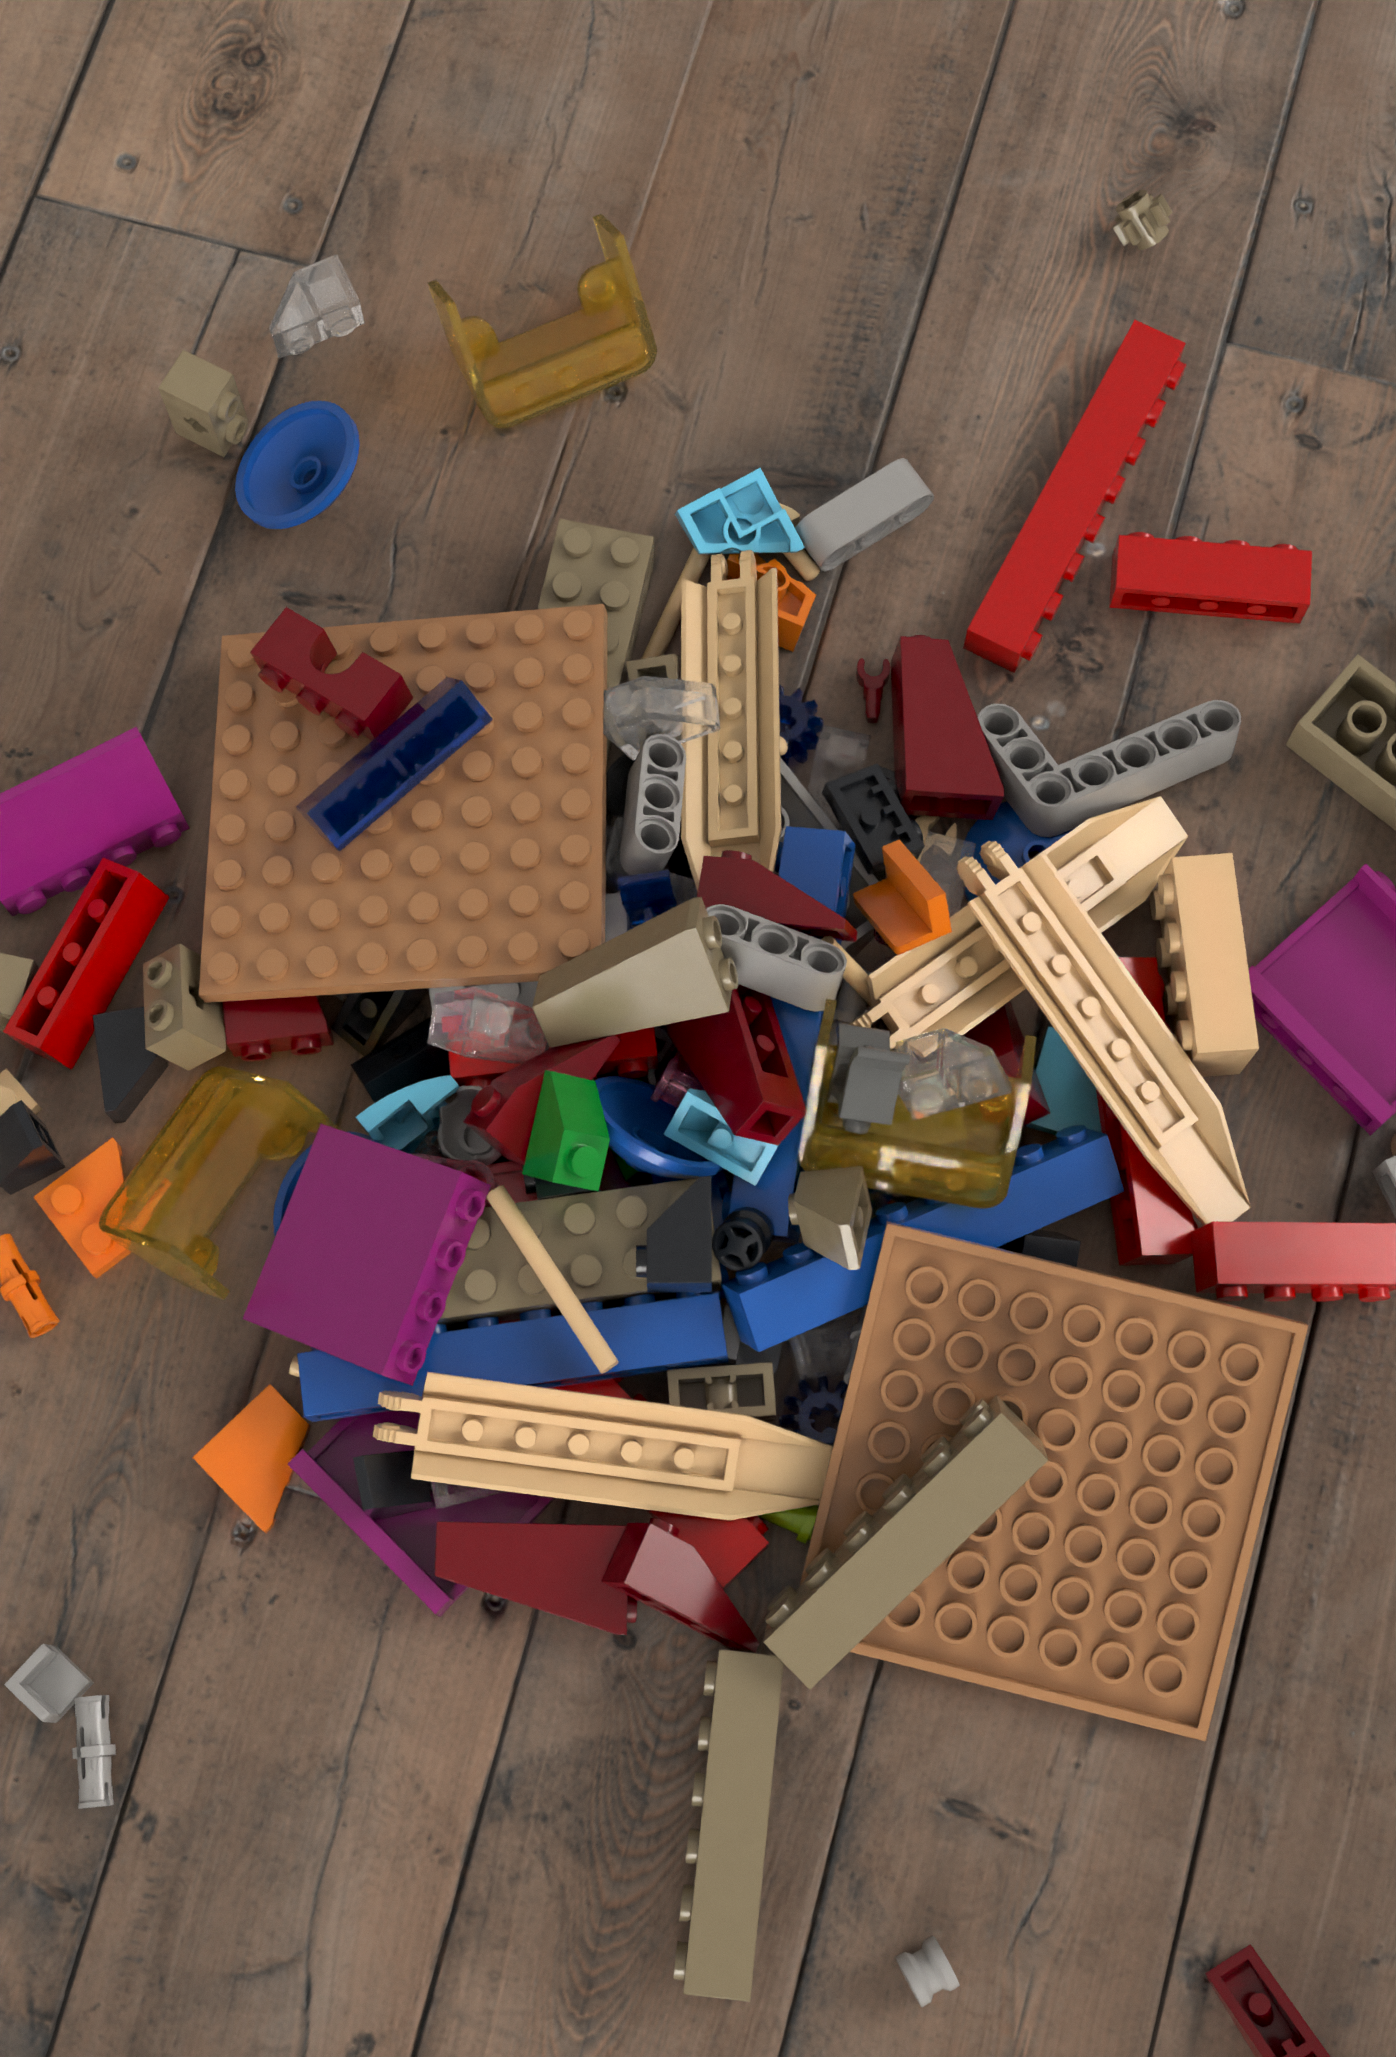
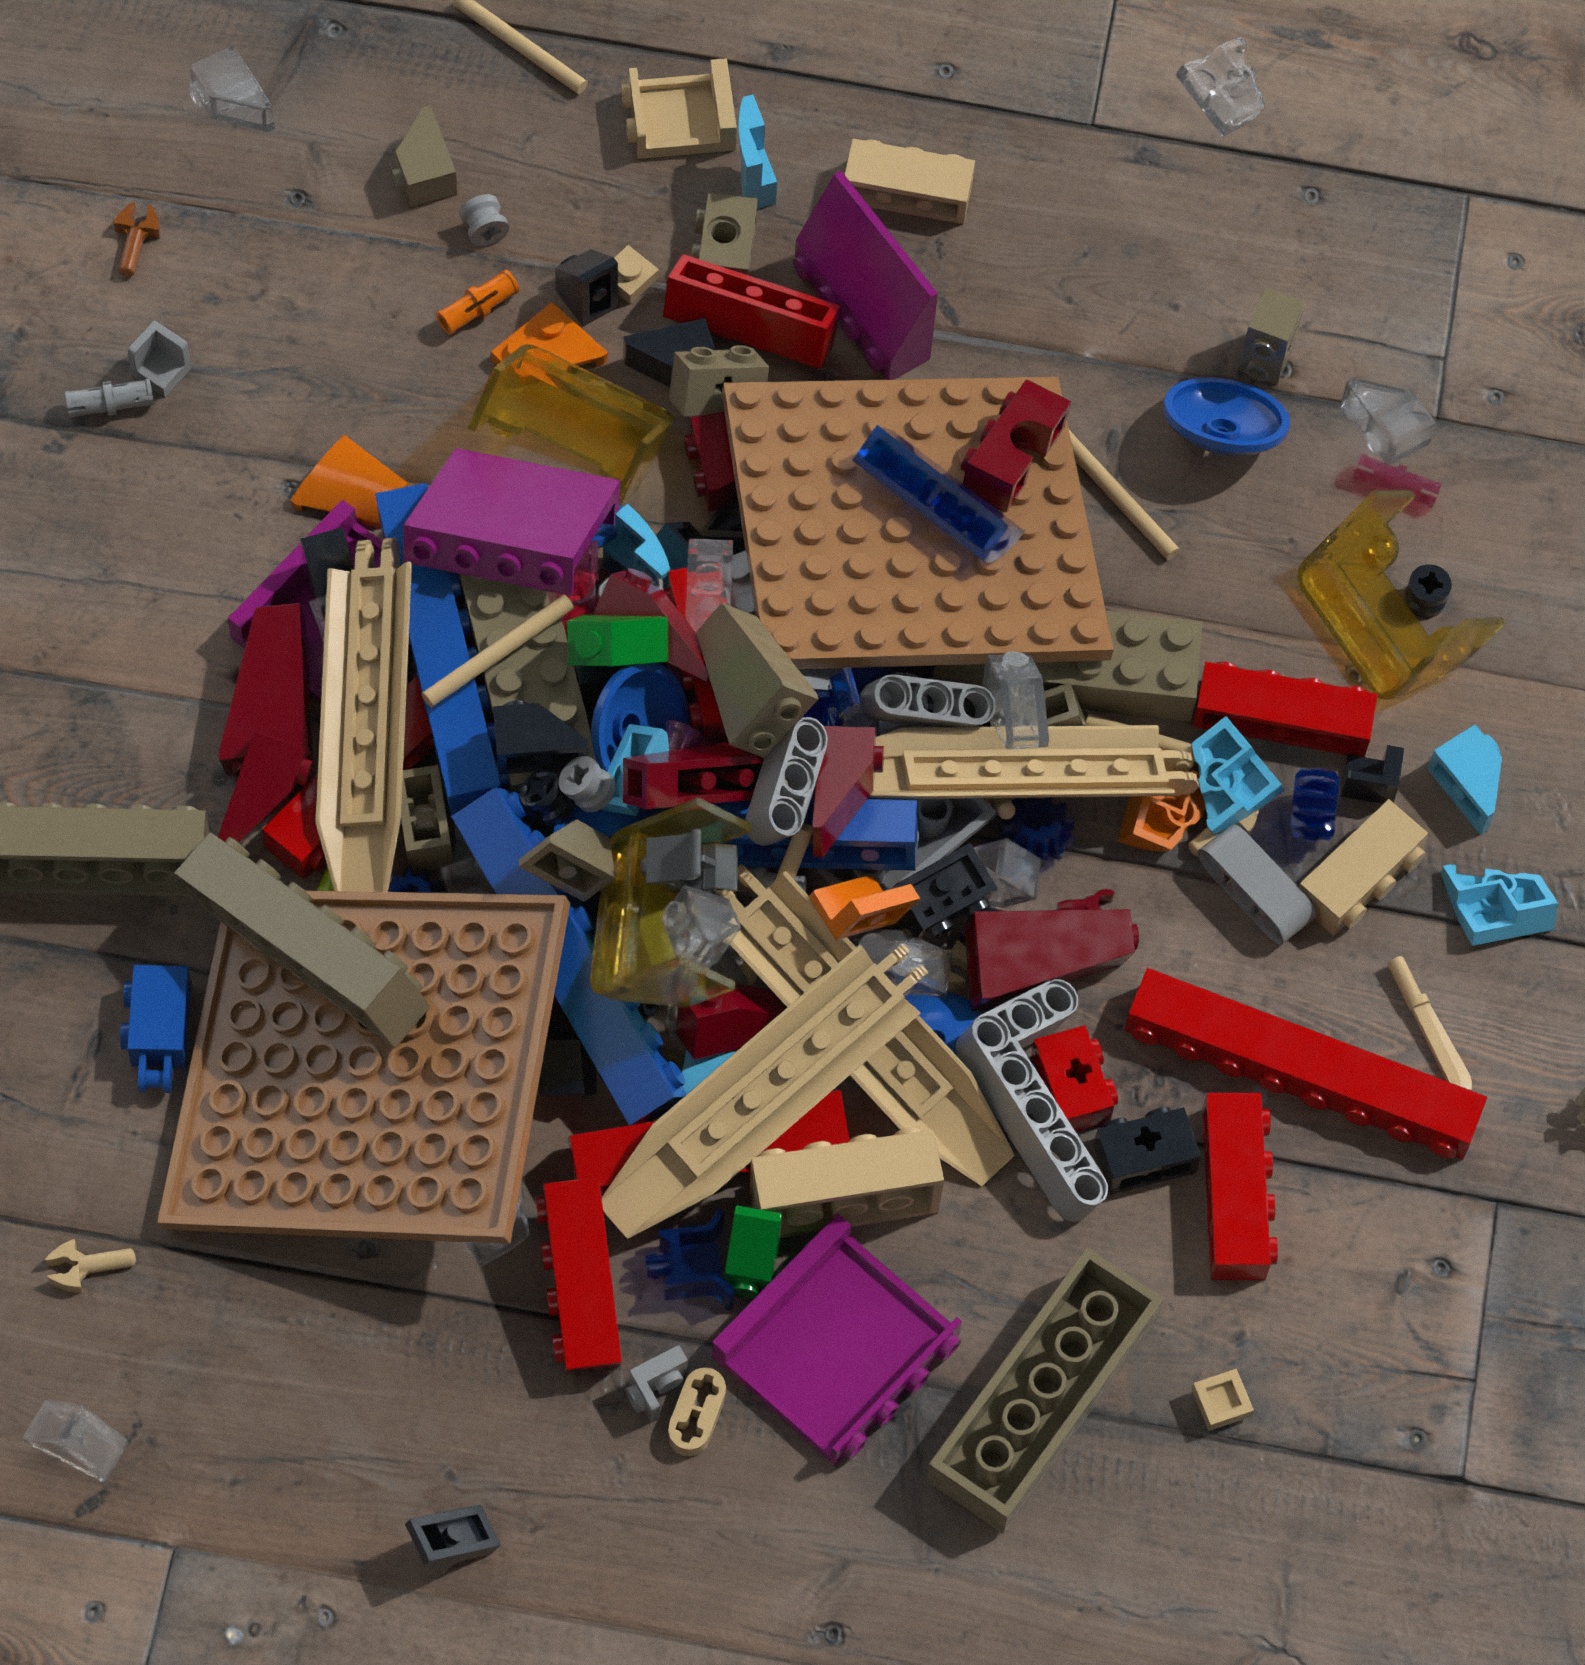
camera: 80 degrees right, 10 degrees down
none -> tan bar [45,1239,136,1293]
none -> blue brick [120,965,192,1093]
none -> light grey wheel [558,756,616,812]
none -> clear blue piece [645,1208,734,1310]
none -> green slope [724,1205,782,1299]
none -> red brick [1031,1025,1119,1132]
none -> tan bar [1069,430,1180,560]
none -> black brick [1093,1107,1201,1195]
none -> red brick [1192,661,1378,757]
none -> clear blue gear [1290,767,1340,842]
none -> tan brick [1299,799,1428,936]
none -> black panel [1341,745,1405,804]
none -> clear pink pin [1353,453,1442,509]
none -> tan piece [1387,956,1472,1090]
none -> black wheel [1404,564,1452,618]
none -> medium azure slope [1427,724,1502,835]
none -> medium azure slope [1441,864,1558,946]

